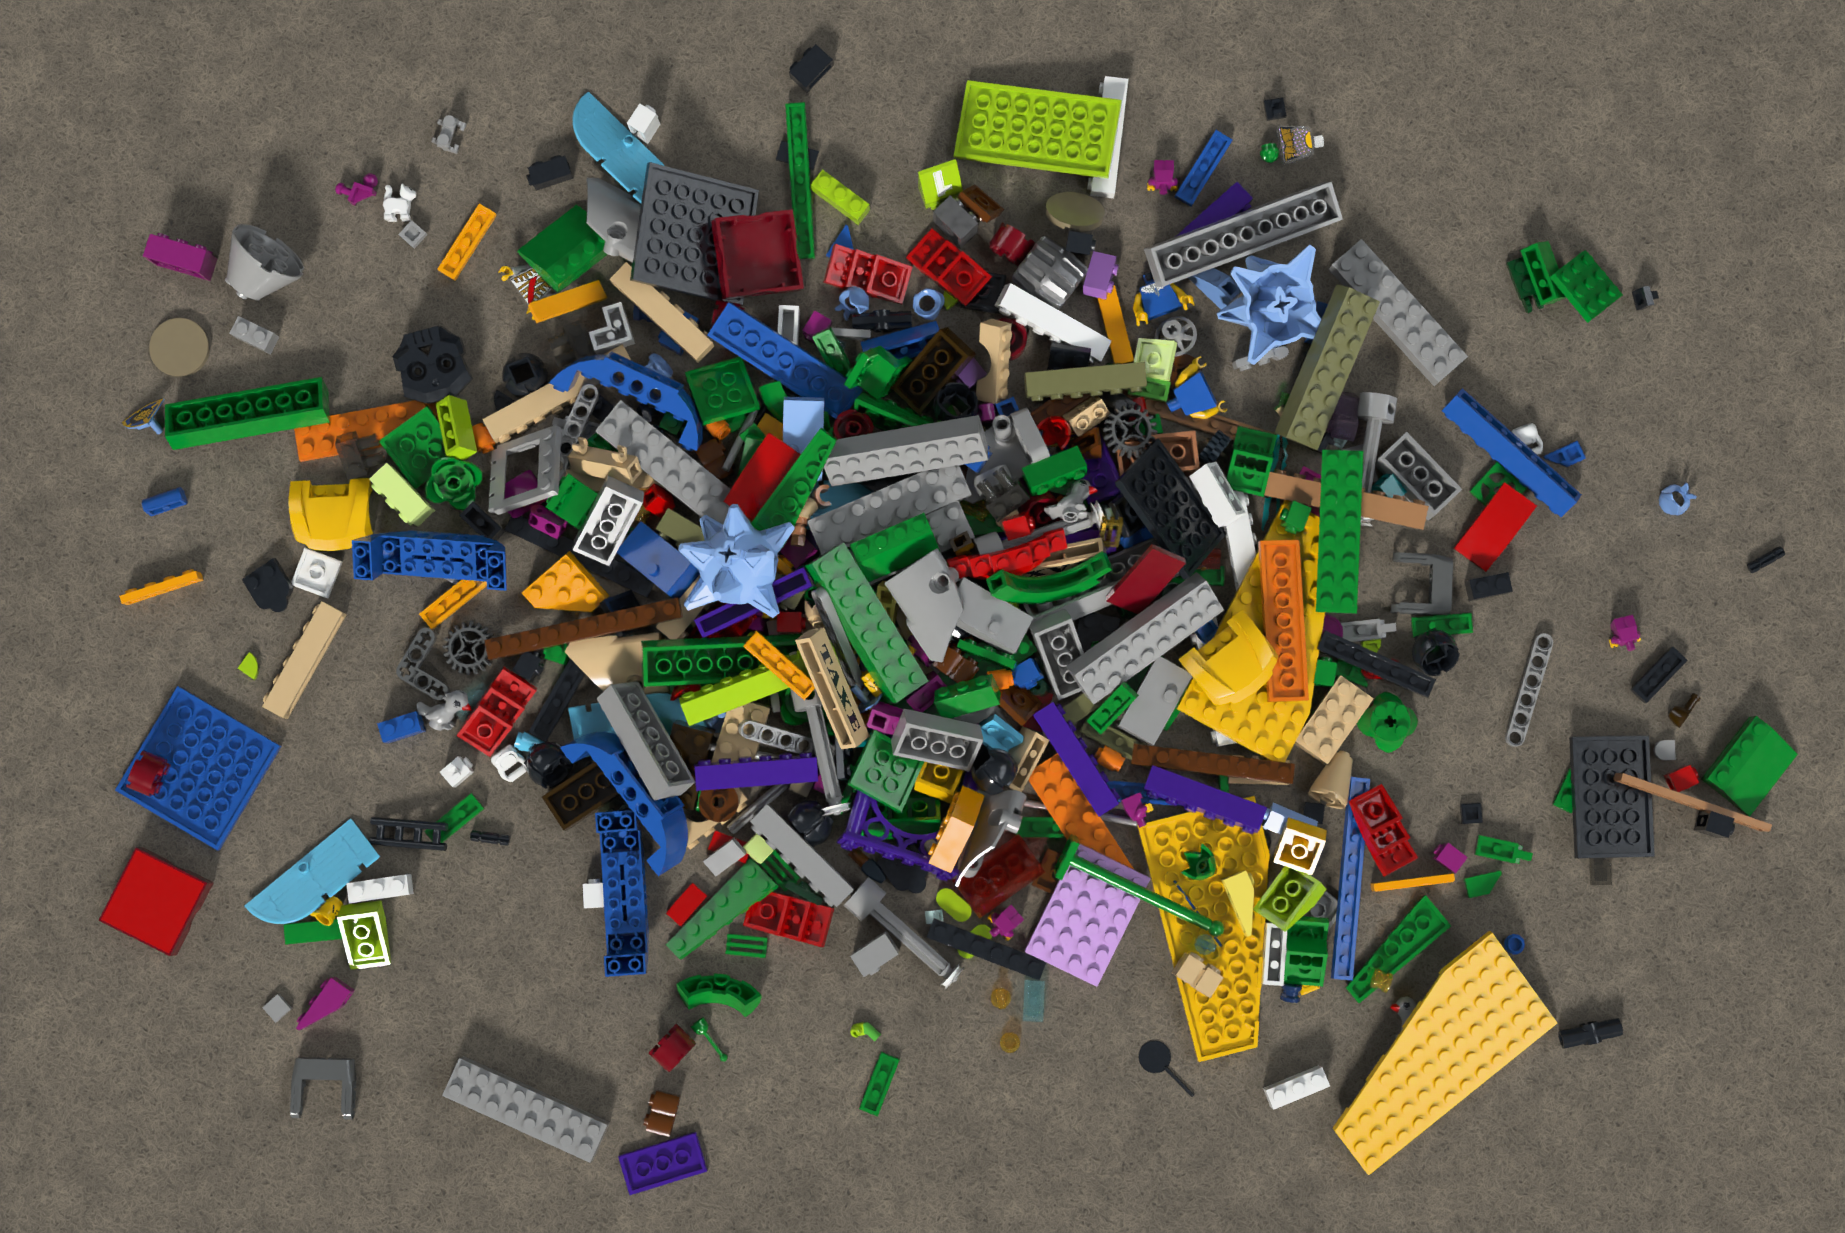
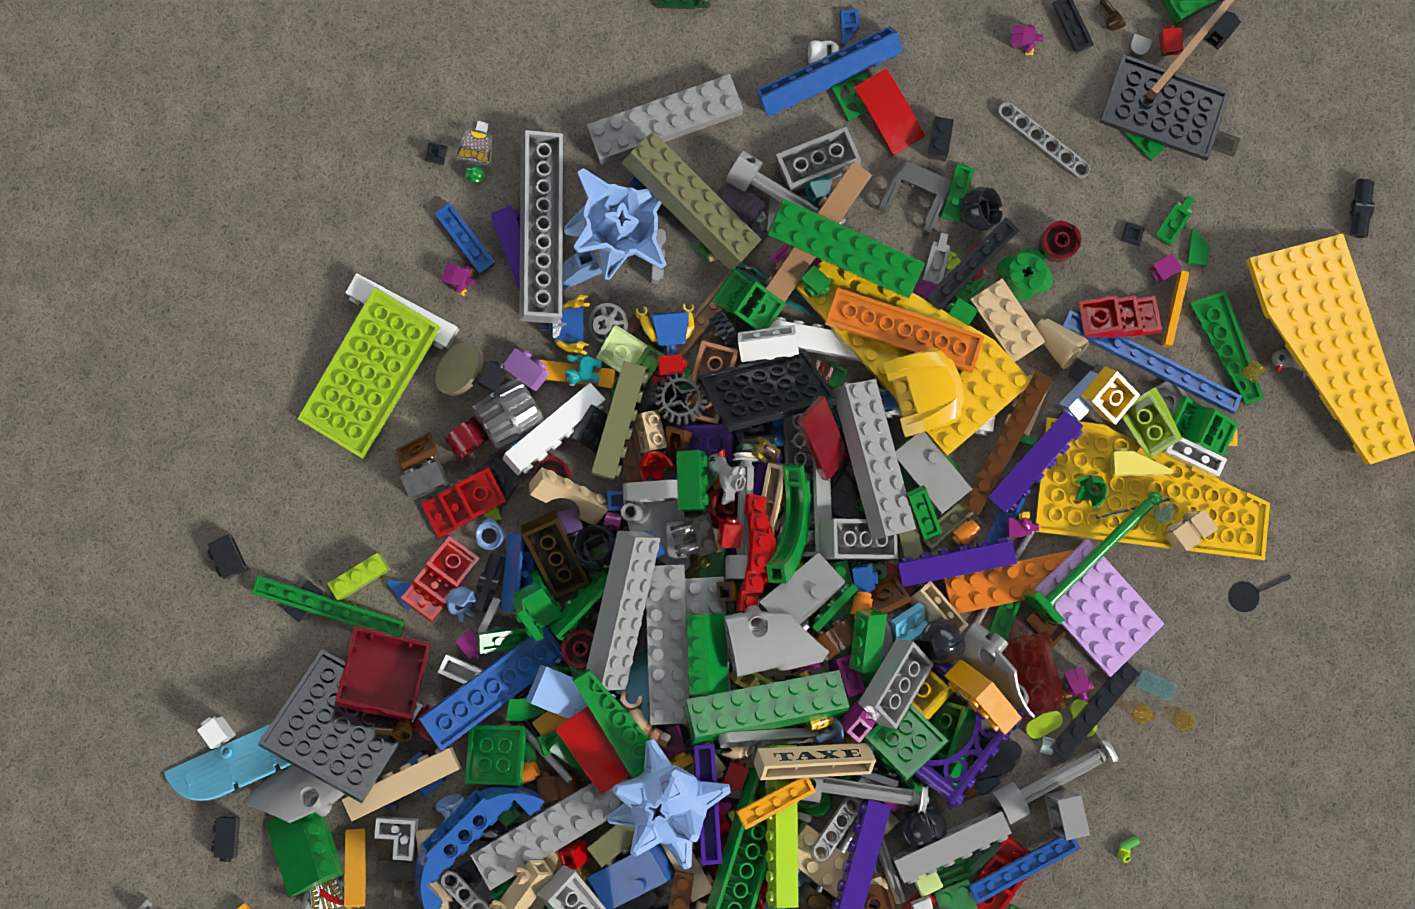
camera: 75 degrees left, 0 degrees up
green tile [859,1051,900,1117] -> none
lime slope [918,159,963,210] -> none
white brick [1263,1065,1330,1110] -> none
dark blue wheel [1280,983,1302,1003] -> none
blue plate [1504,934,1525,954] -> none
none -> dark brown bar [375,719,413,741]
none -> teal animal [565,354,602,386]
none -> red brick [658,354,687,376]
none -> blue tile [968,836,1080,904]
none -> dark red brick [1039,221,1081,263]

